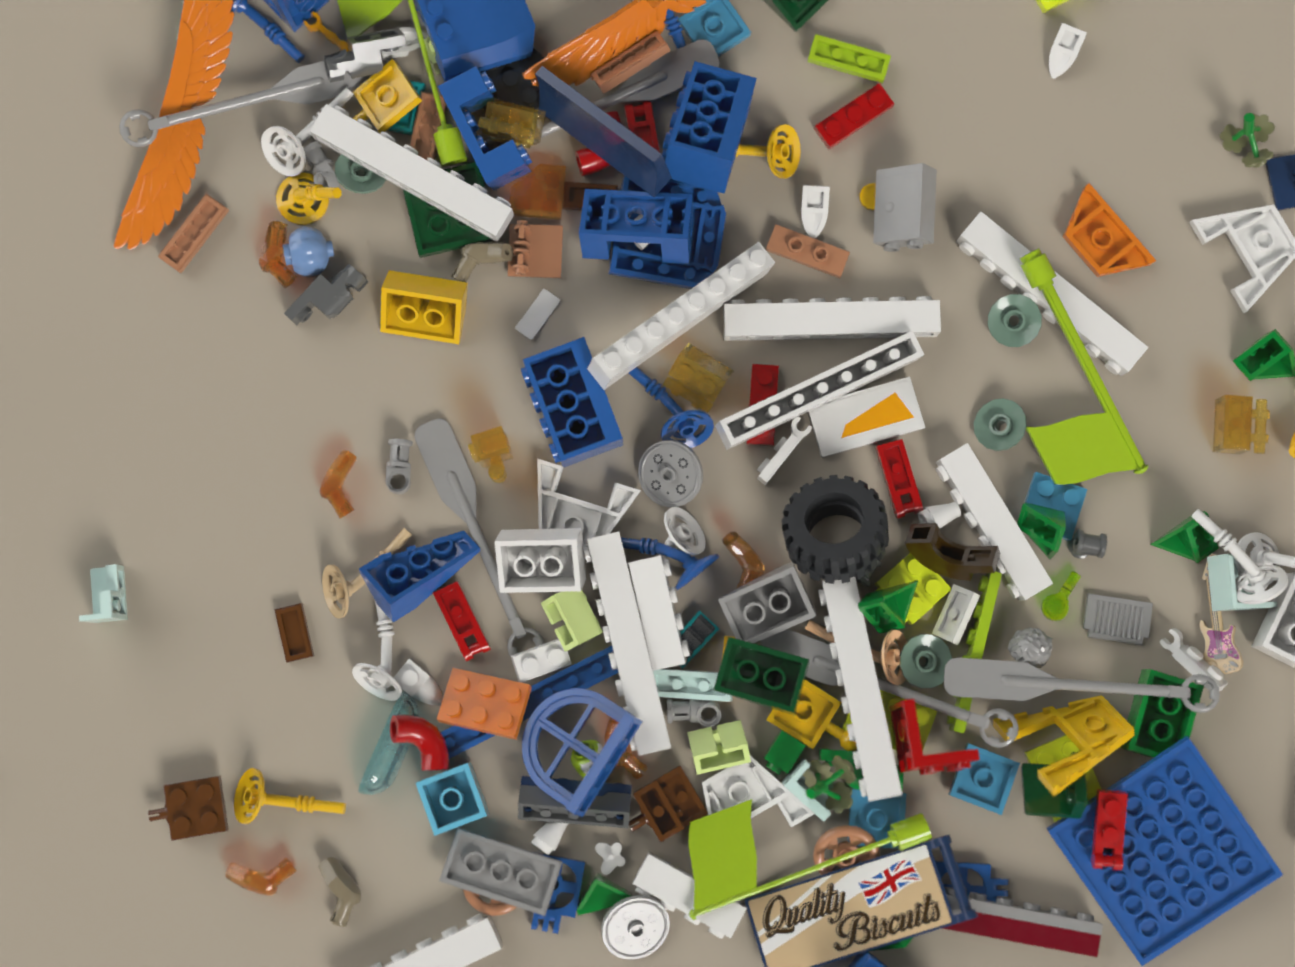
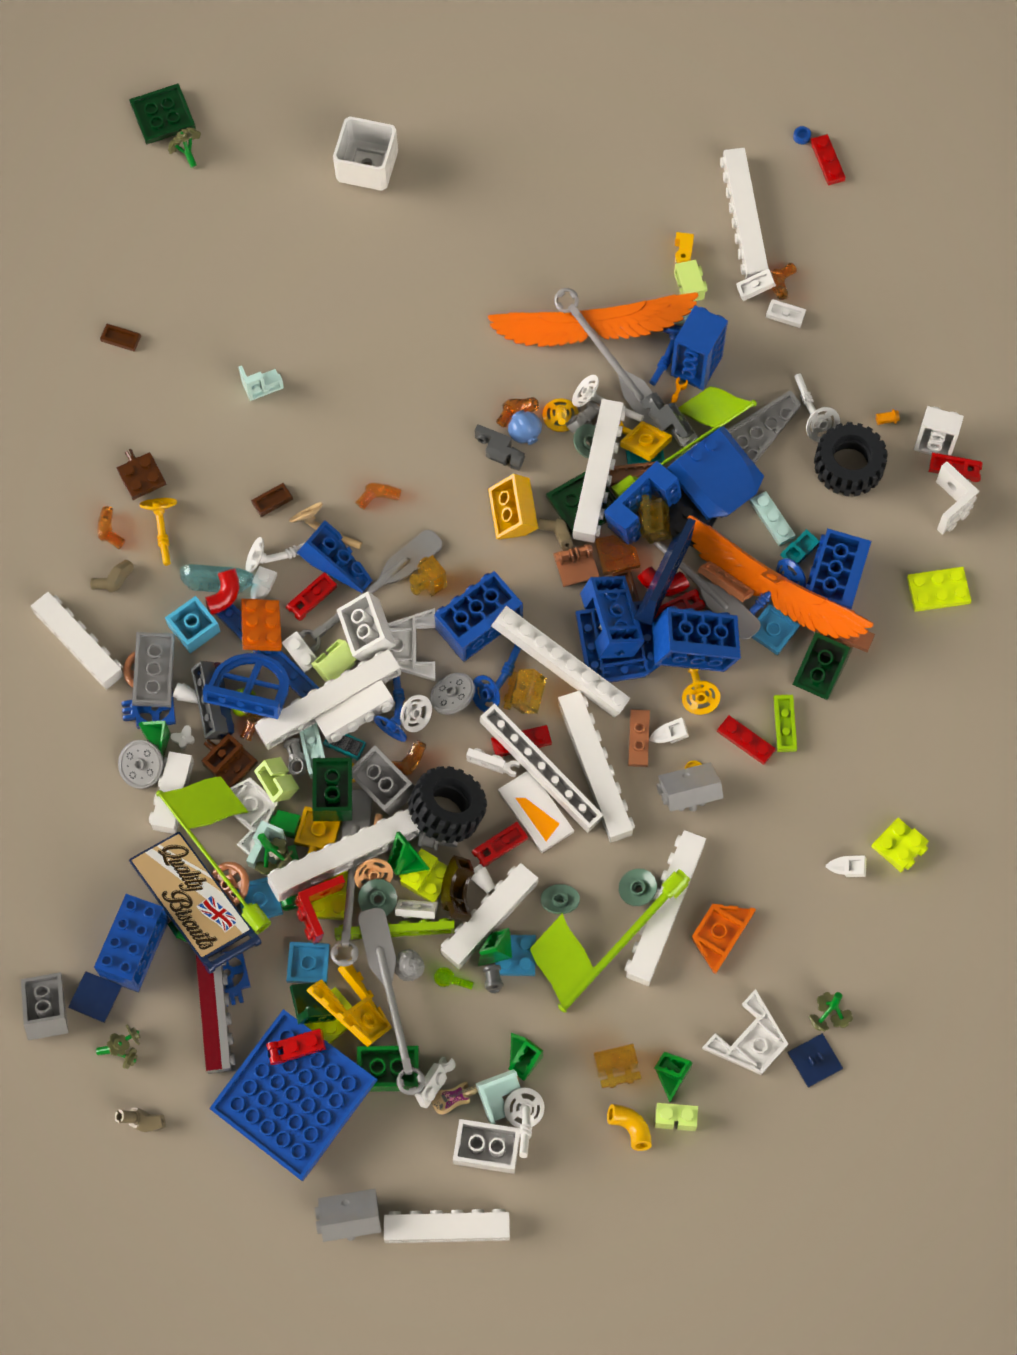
camera: 75 degrees right, 15 degrees down
nougat plate [157,193,229,274] -> none
light grey connector [385,439,413,495] -> none
white sticker [515,289,560,339] -> none
light grey window [1083,593,1153,645] -> none
white dish [1191,509,1288,604] -> none

